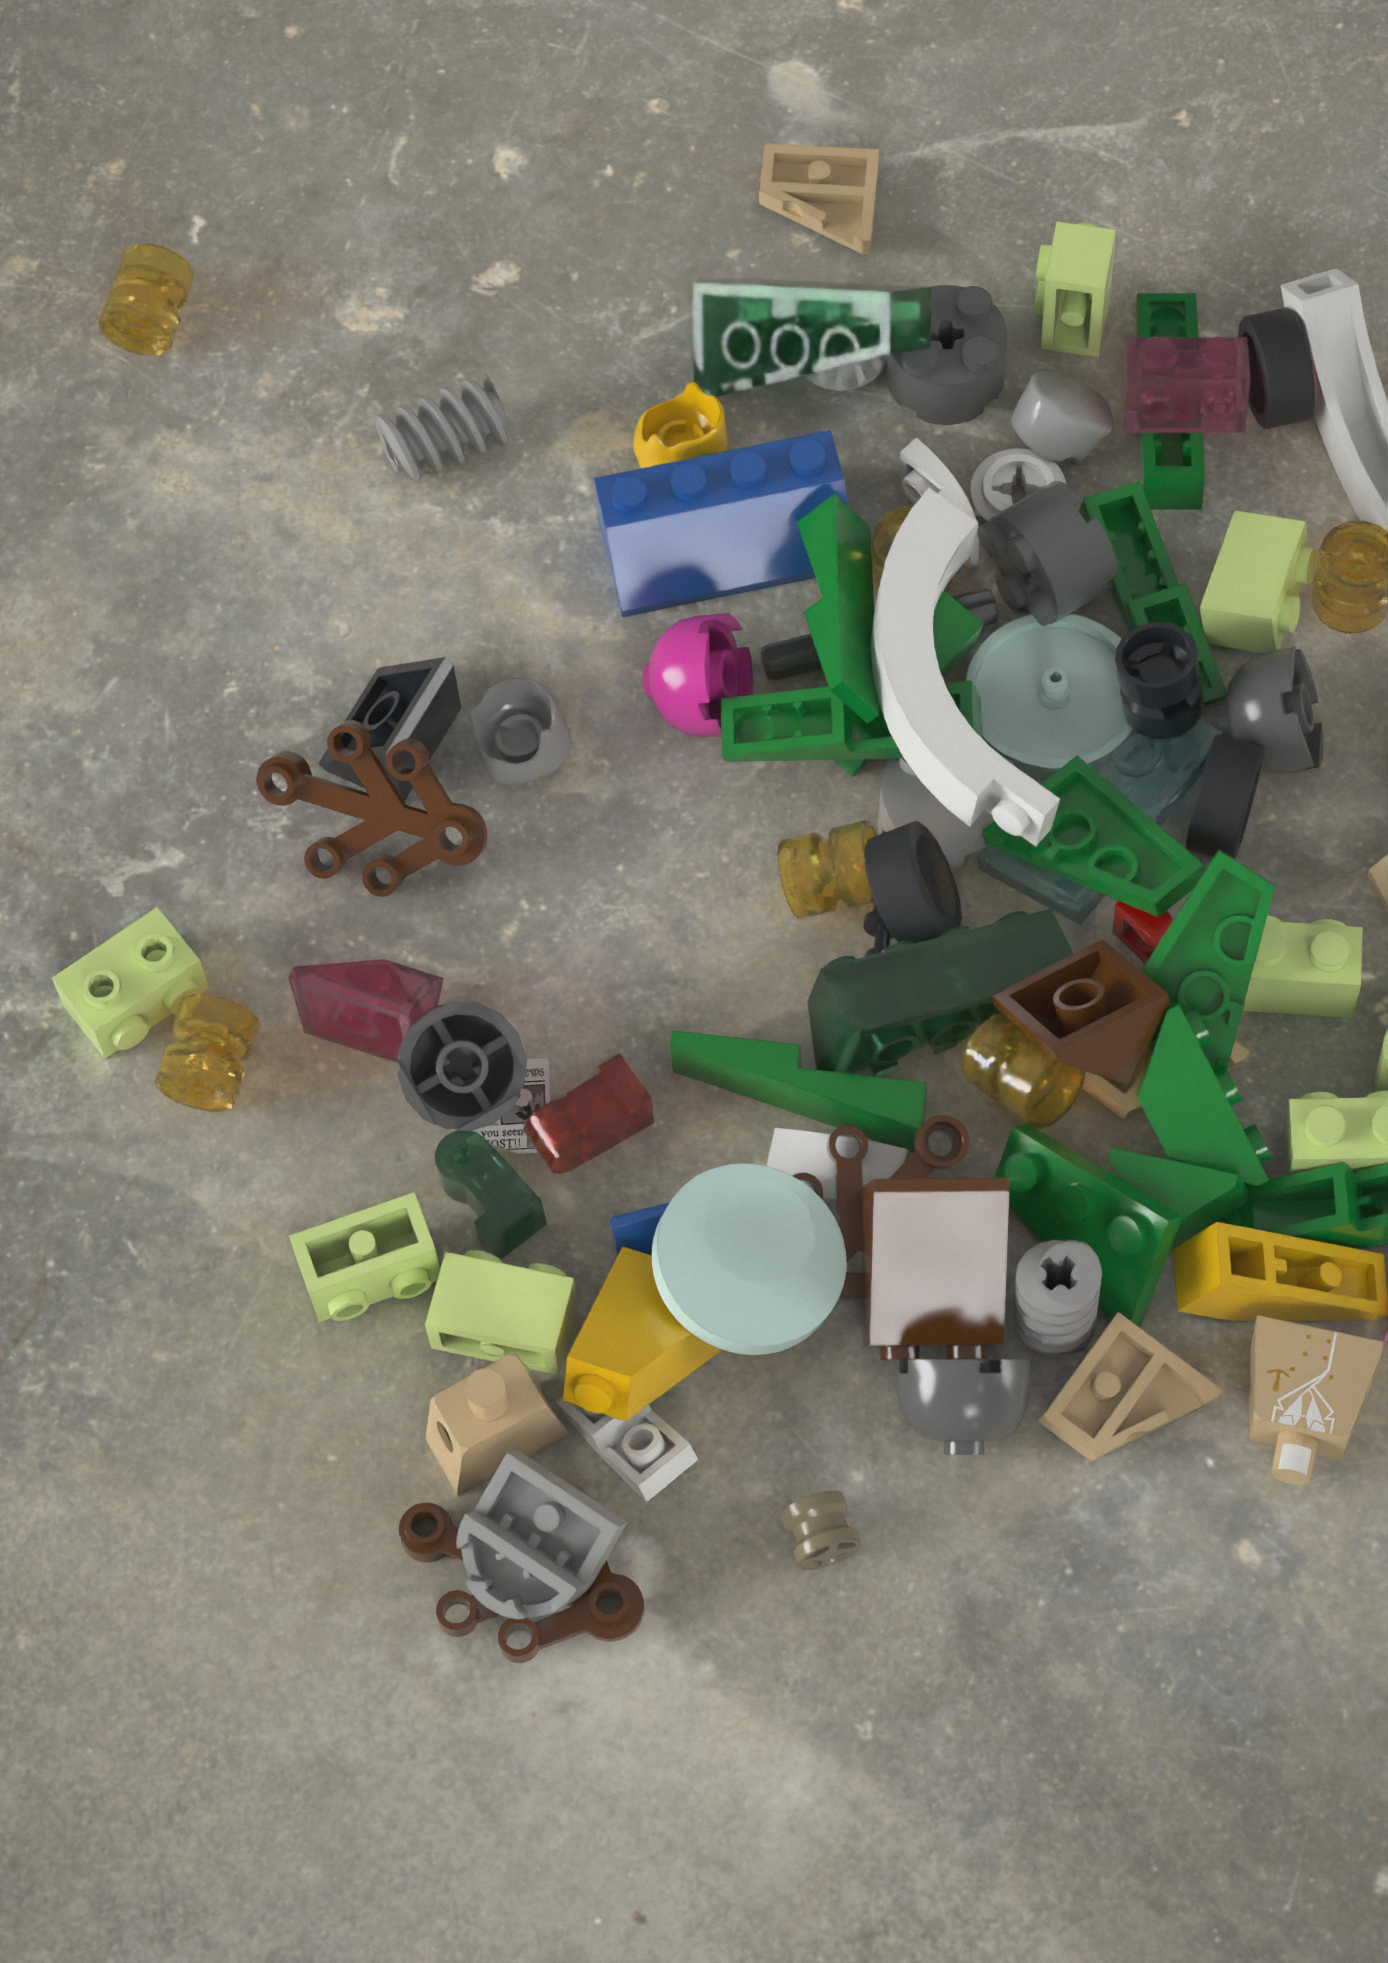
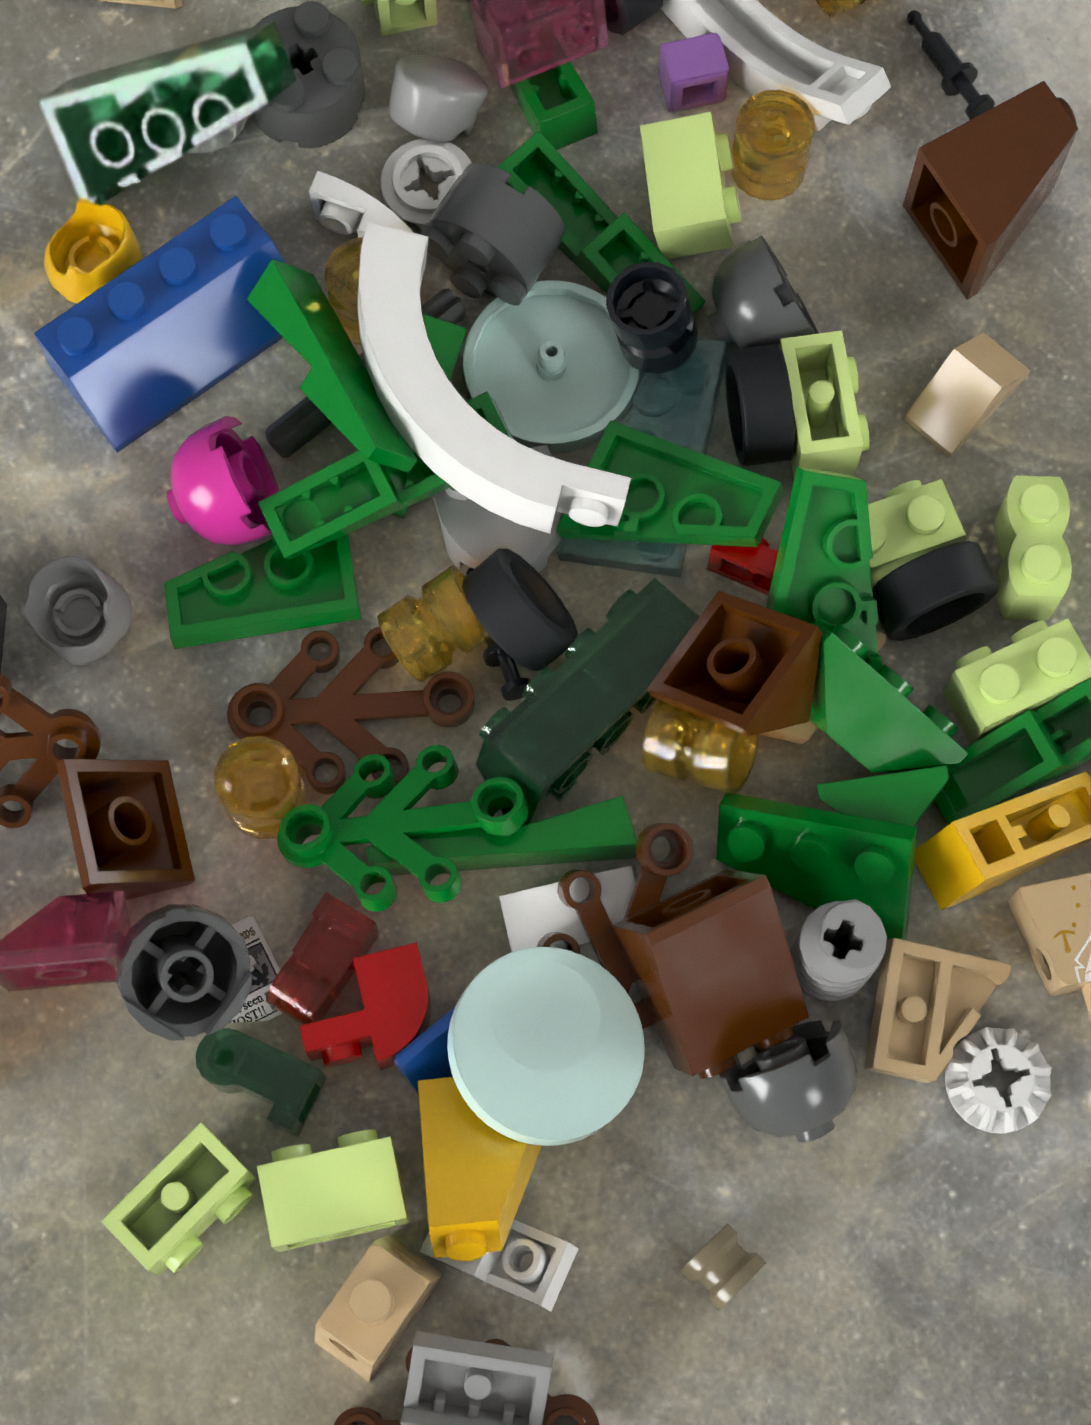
camera: 30 degrees left, 10 degrees up
none -> reddish brown slope [56,759,195,907]
none -> green wing [164,534,361,649]
none -> clear yellow wheel [214,736,307,839]
none -> reddish brown plant [227,626,475,794]
none -> green plant [277,745,528,912]
none -> red brick [299,942,431,1070]
none -> medium lavender slope [658,33,730,112]
none -> yellowish green brick [779,331,870,478]
none -> black tyre [872,541,999,641]
none -> white gear [945,1027,1052,1134]

